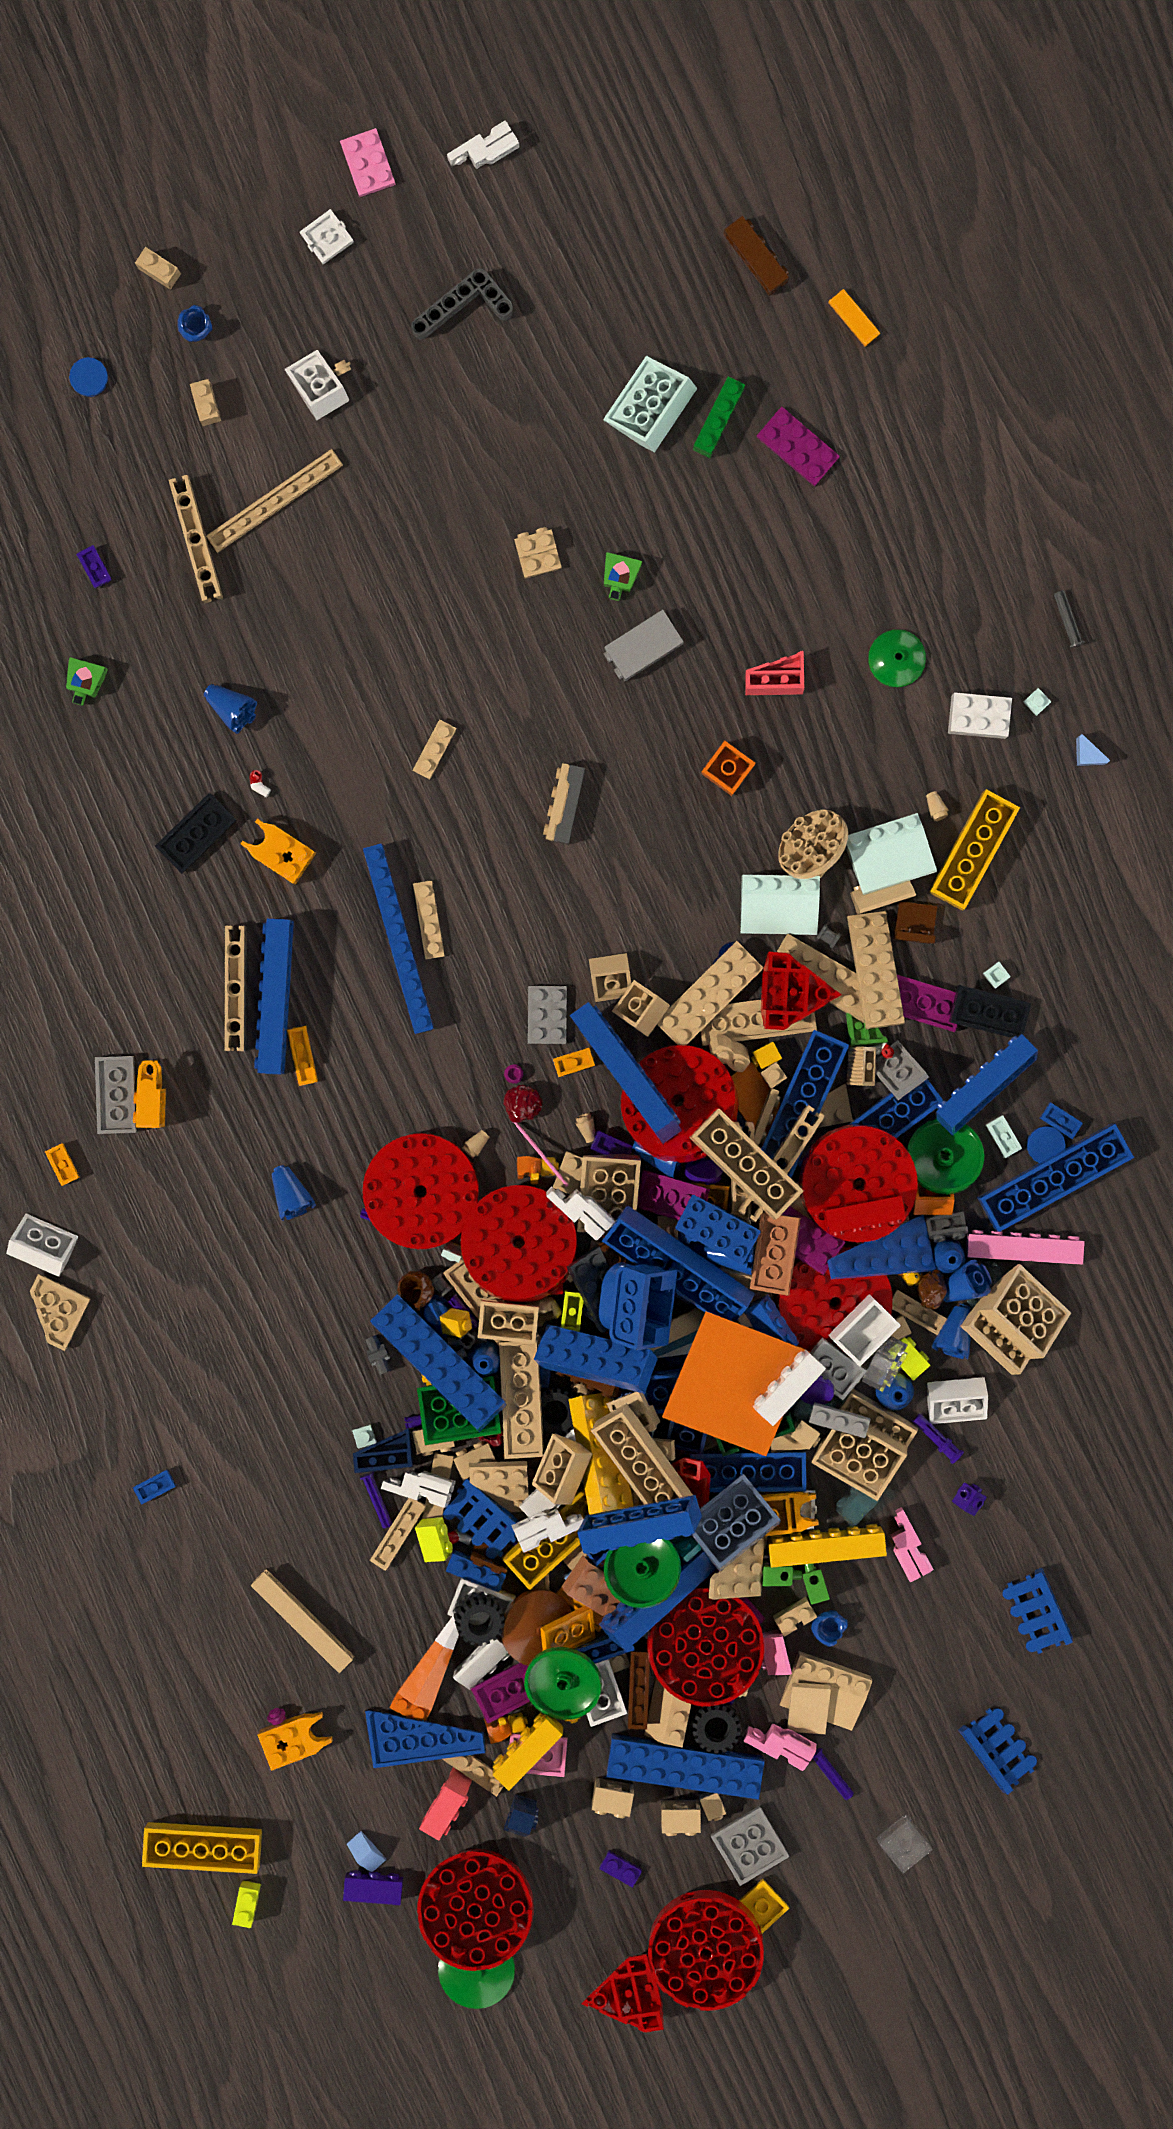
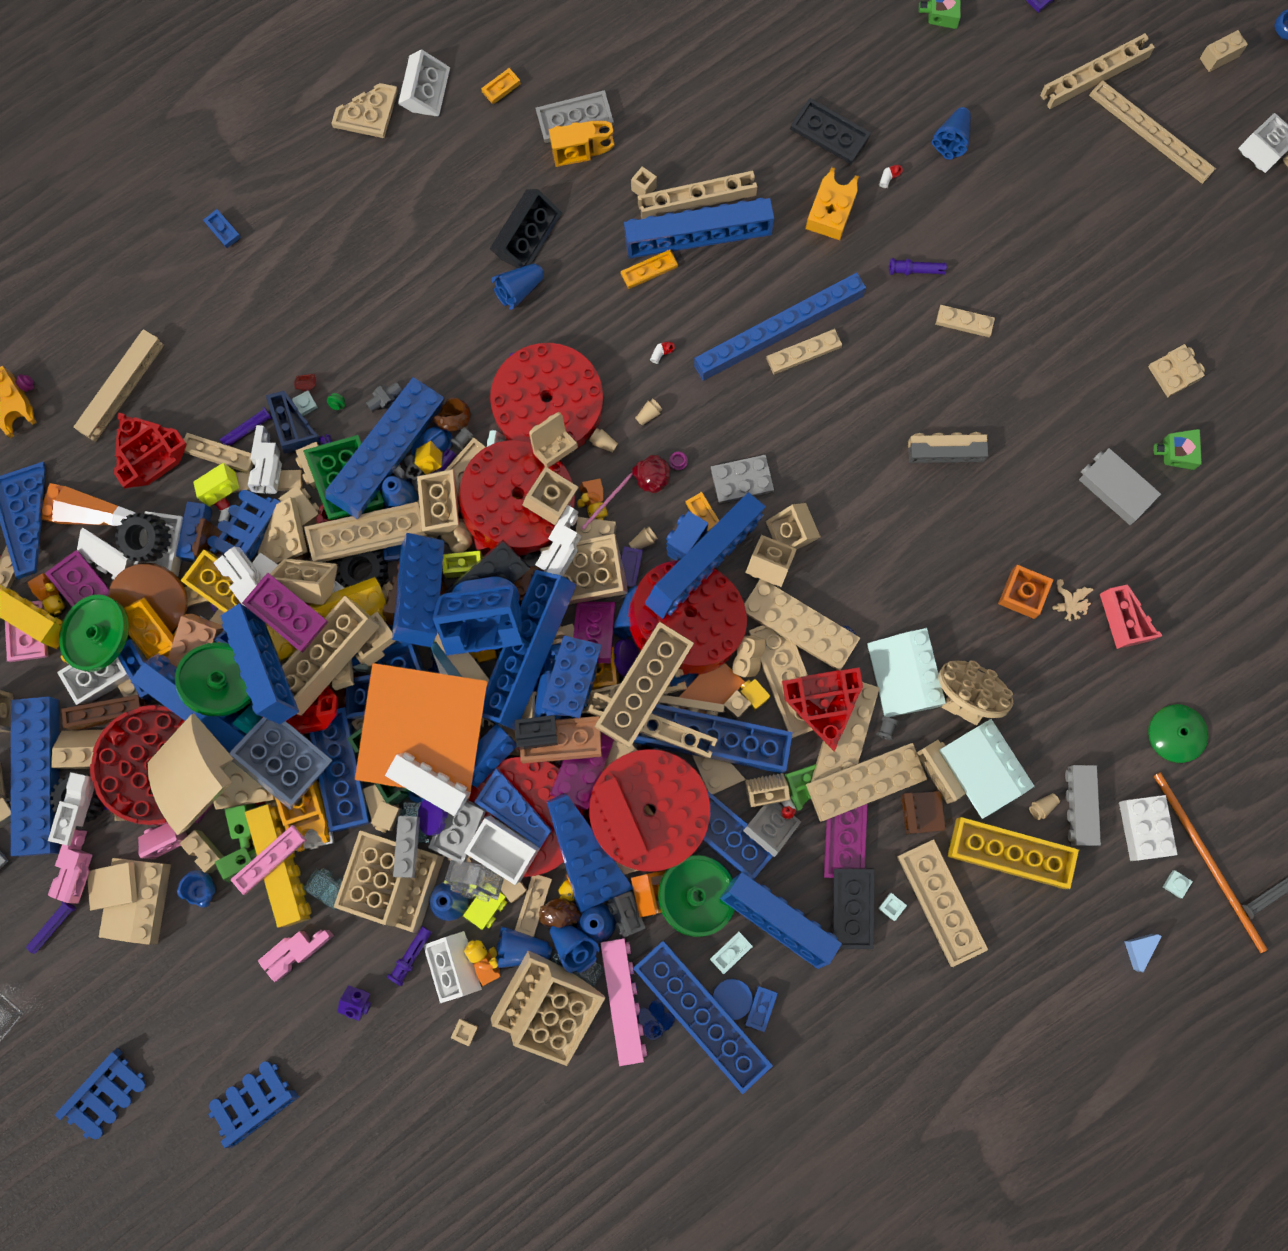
camera: 85 degrees right, 10 degrees down
none -> white plate [48,772,95,846]
none -> red wedge [114,412,187,489]
none -> tan slope [148,713,234,835]
none -> bright pink tile [231,825,307,895]
none -> magenta plate [242,573,328,653]
none -> clear red plate [294,374,316,391]
none -> green plate [327,393,345,410]
none -> tan plate [451,1018,478,1046]
none -> piece [464,940,501,986]
none -> blue wing [475,768,552,848]
none -> black slope [490,189,562,268]
none -> black plate [515,715,558,750]
none -> tan brick [522,467,578,525]
none -> tan bracket [529,412,578,468]
none -> tan brick [631,167,657,195]
none -> tan cone [635,399,663,426]
none -> clear blue plate [639,999,675,1040]
none -> arm [650,342,675,364]
none -> blue brick [666,511,708,560]
none -> dark purple pin [889,258,947,276]
none -> tan plate [897,839,988,967]
none -> tan piece [1053,579,1093,621]
none -> light grey brick [1065,765,1101,846]
none -> orange piece [1154,772,1268,953]

